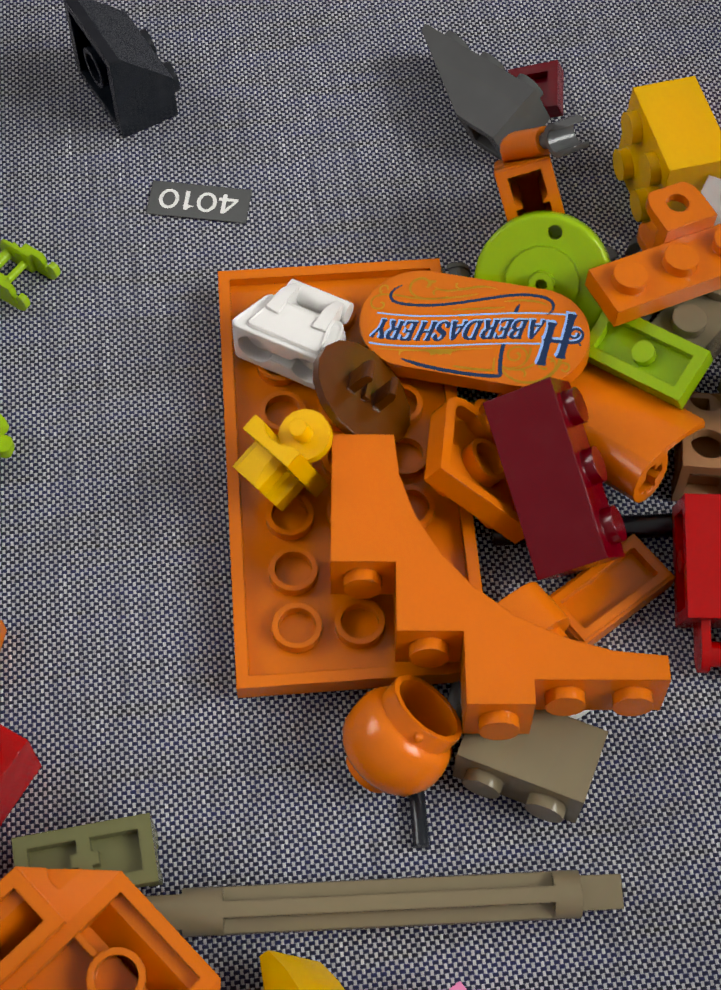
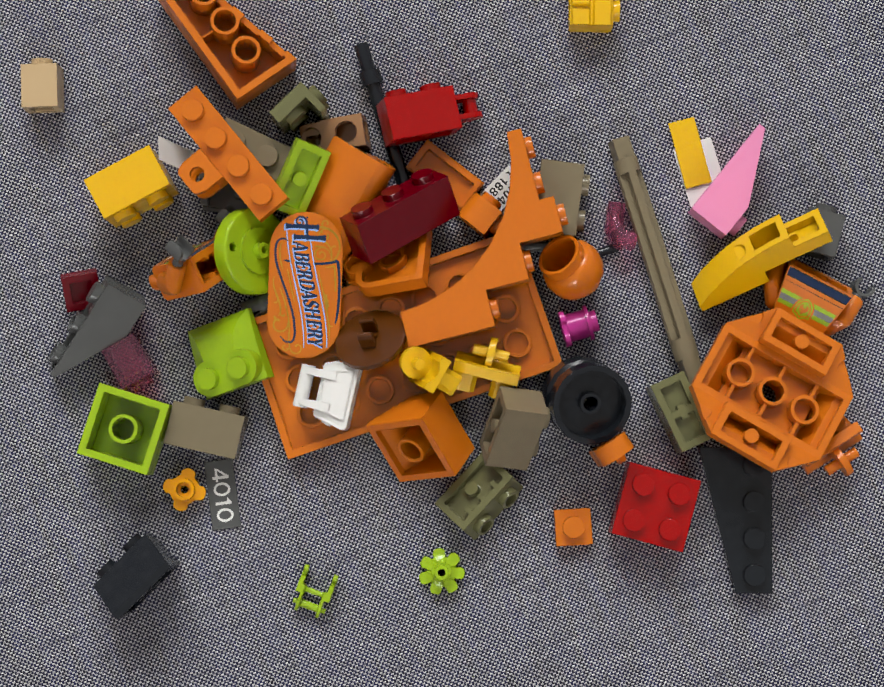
camera: 100 degrees left, 25 degrees up
none -> lime brick [77,383,172,475]
none -> clear pink brick [101,333,159,393]
none -> light orange plate [163,468,206,511]
none -> dark tan brick [164,396,248,460]
none -> lime slope [188,308,274,400]
none -> orange slope [366,391,475,482]
none -> olive bracket [435,452,523,540]
none -> yellow hips [452,337,521,399]
none -> dark tan brick [479,386,550,471]
none -> black wheel [542,356,632,445]
none -> dark pink brick [557,305,600,347]
none -> orange piece [589,431,634,467]
none -> clear pink arm [605,201,637,251]

